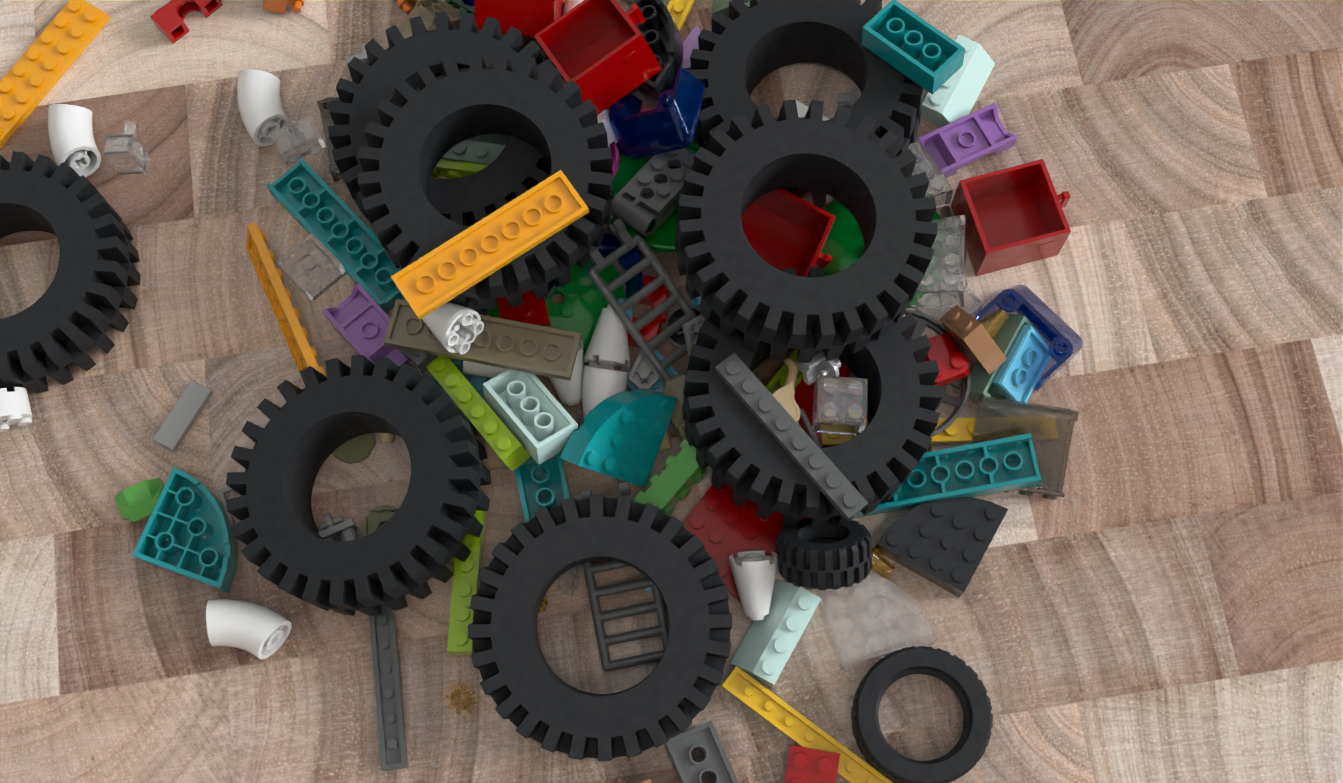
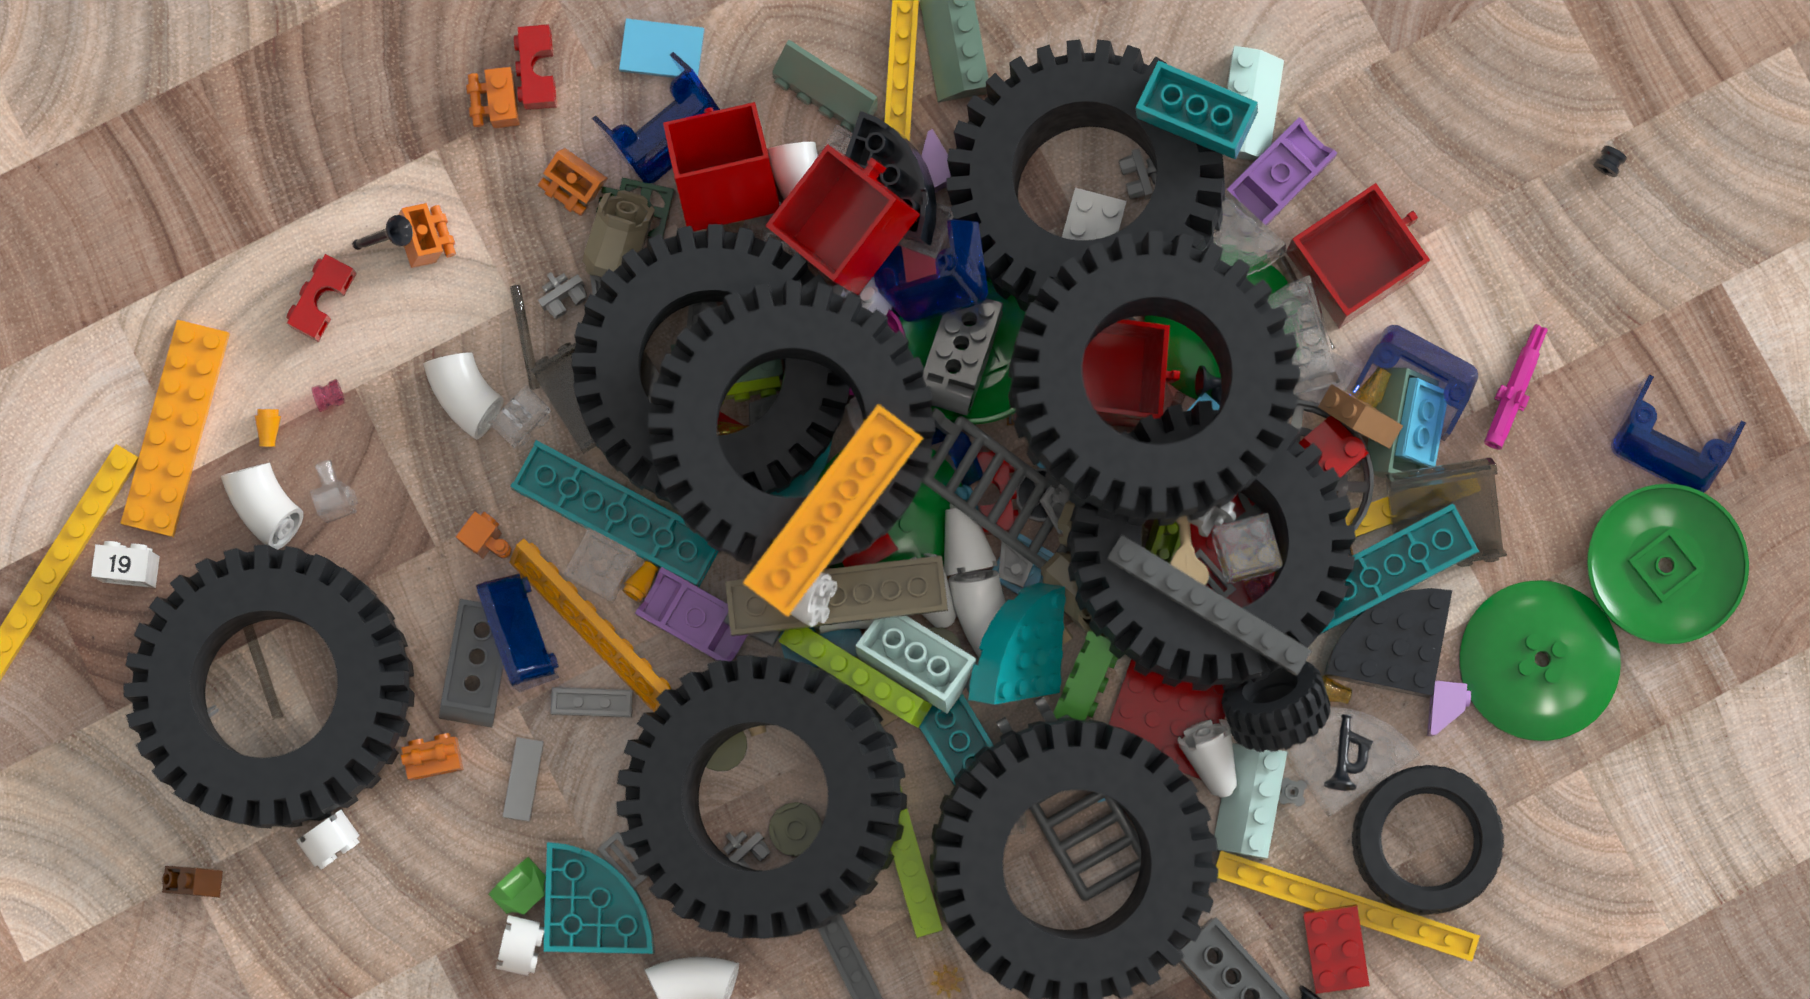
camera: 20 degrees left, 10 degrees up
none -> clear smoke bar [243,624,283,720]
none -> light orange cone [254,409,281,447]
none -> clear pink wheel [311,379,346,412]
none -> orange brick [401,733,464,781]
none -> dark grey hinge [439,599,514,728]
none -> orange brick [456,511,512,559]
none -> clear blue windscreen [476,573,560,692]
none -> white brick [496,915,544,976]
none -> clear smoke bar [510,285,540,390]
none -> light grey tile [551,687,633,718]
none -> light orange cone [622,561,658,602]
none -> light grey plate [1279,778,1307,807]
none -> black piece [1324,714,1373,791]
none -> lavender slope [1427,681,1471,737]
none -> green dish [1459,580,1621,741]
none -> dark pink piece [1484,324,1548,450]
none -> green dish [1587,484,1749,645]
none -> black wheel [1593,145,1627,177]
none -> clear blue windscreen [1611,374,1746,493]

